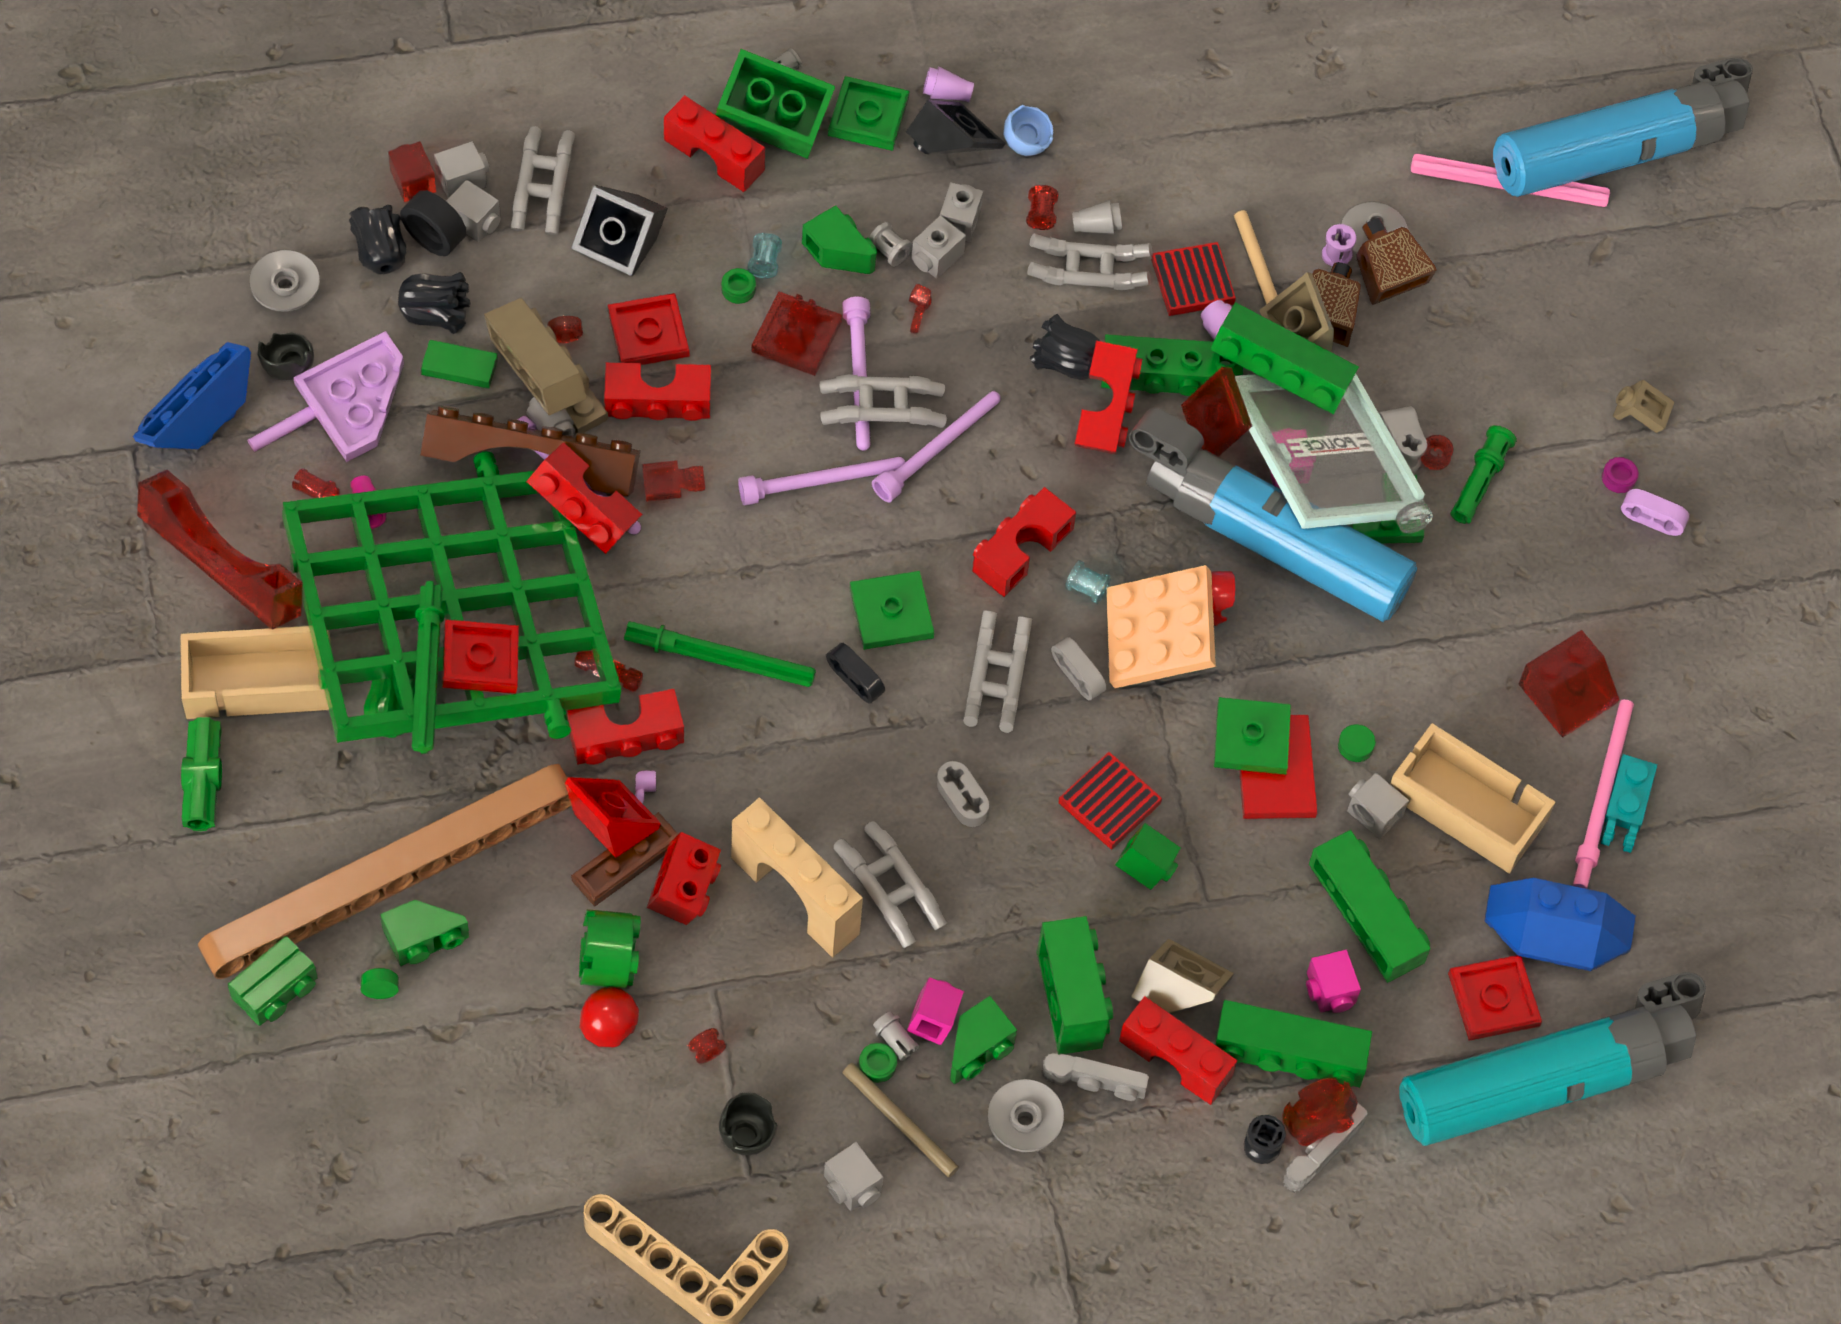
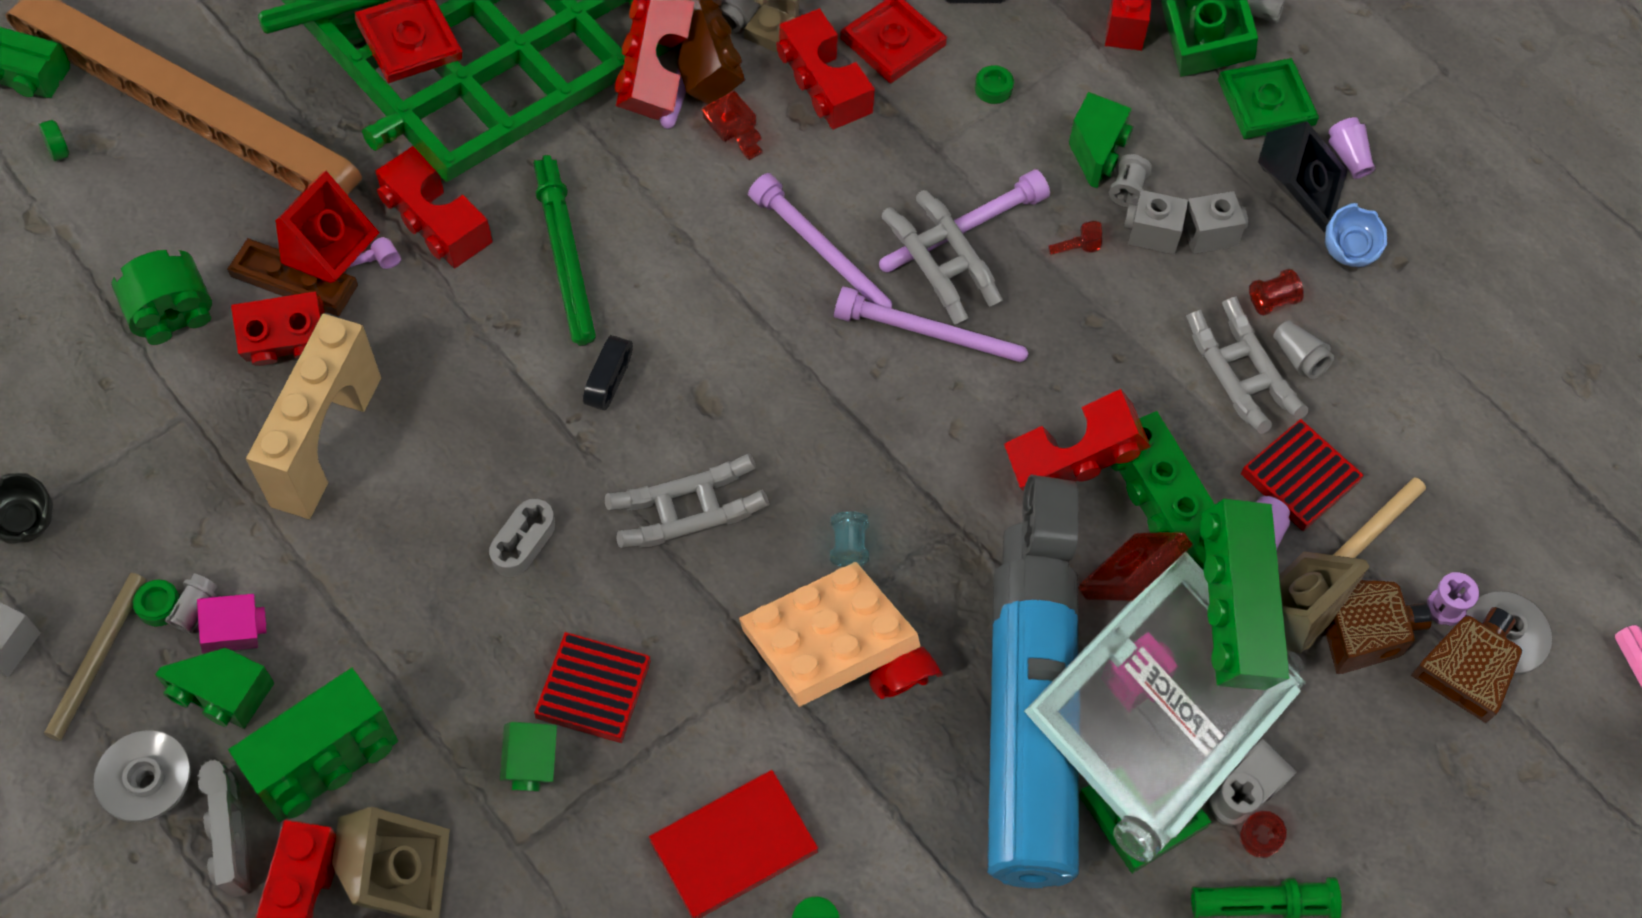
camera: 65 degrees right, 0 degrees up
slope [380,900,469,967] -> none
clear red axle [574,650,643,692] -> none
red hair [580,987,639,1047] -> none
clear red bush [688,1028,726,1064] -> none
clear light blue bush [747,233,782,279] -> none
clear red plate [751,291,842,376] -> none
light grey piece [834,821,947,948] -> none
green plate [849,571,934,650] -> none
red arch [972,487,1076,597] -> none
black piece [1030,314,1100,380] -> none
light grey beam [1051,637,1106,700] -> none
green plate [1214,697,1291,775] -> none

